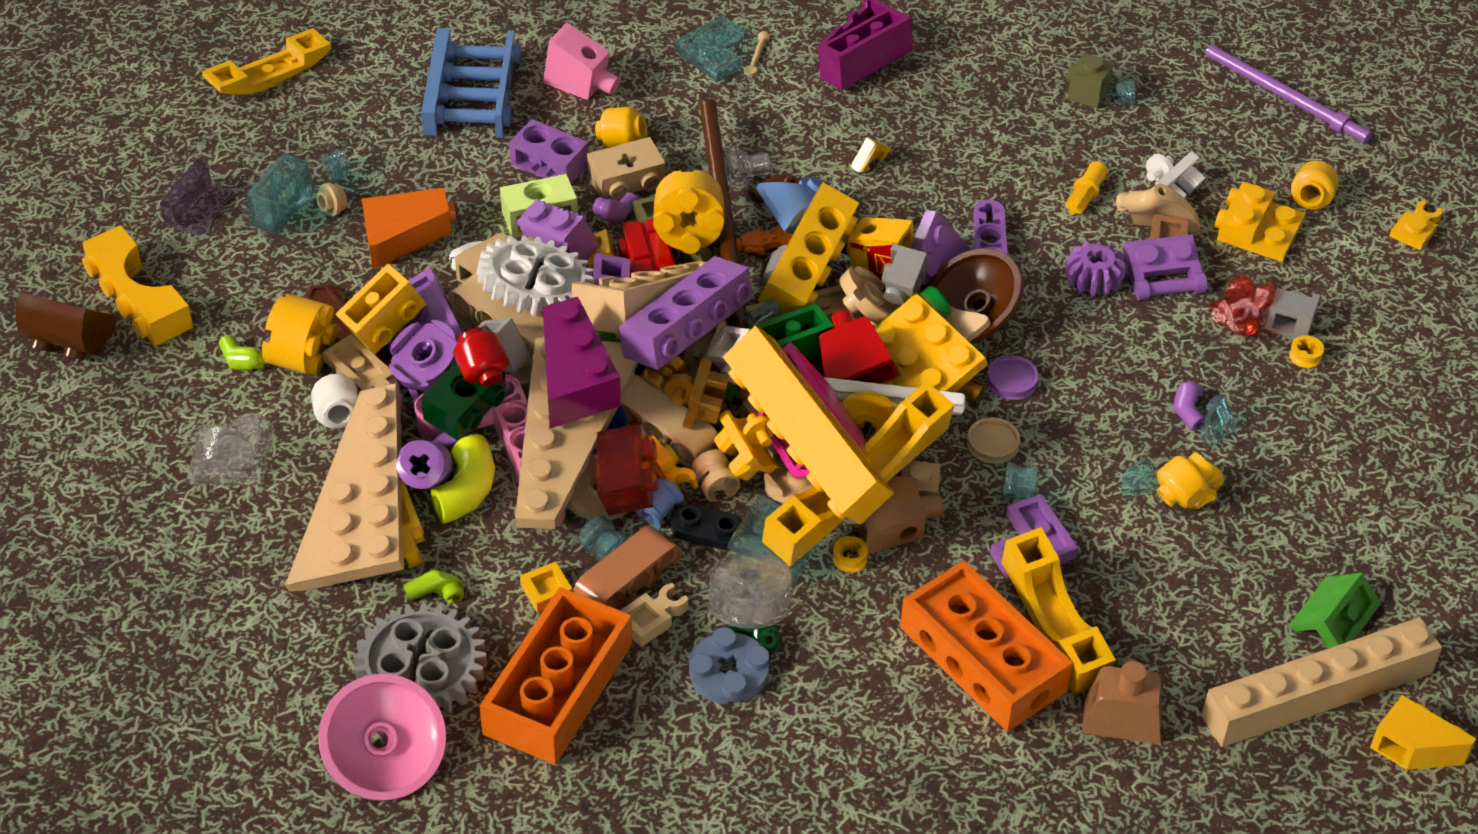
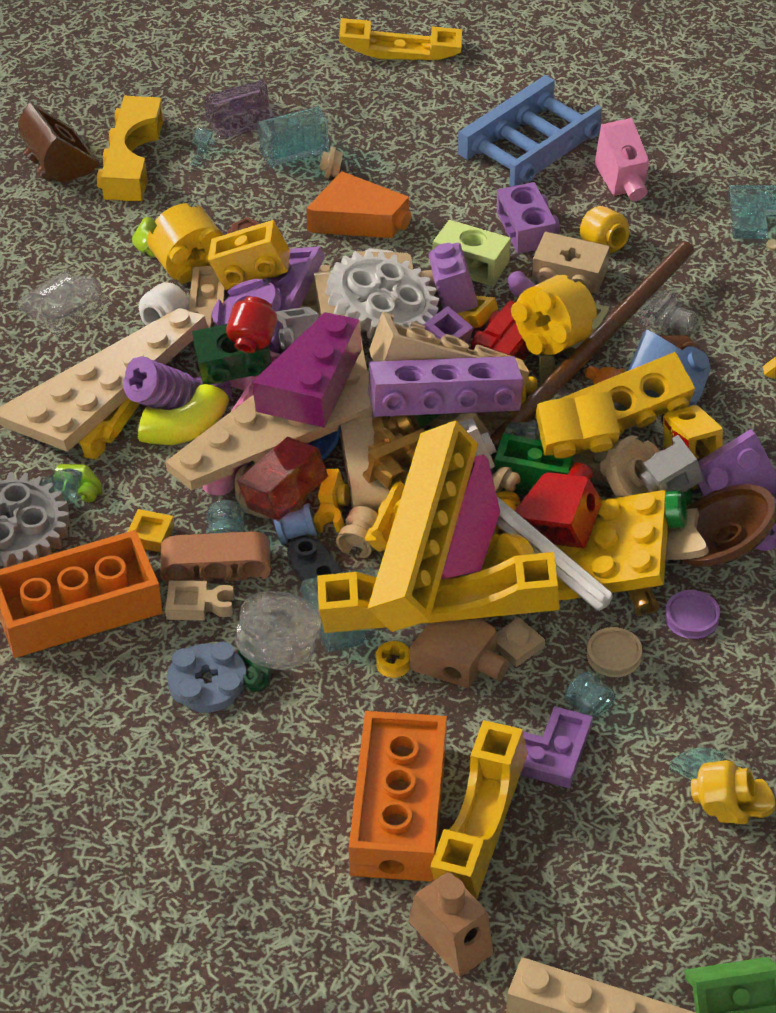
camera: 45 degrees right, 0 degrees up
clear light blue bush [320,149,351,183] -> none
none -> clear light blue tile [43,468,83,505]
none -> clear light blue hand [190,127,215,167]
none -> yellow brick [536,392,620,459]

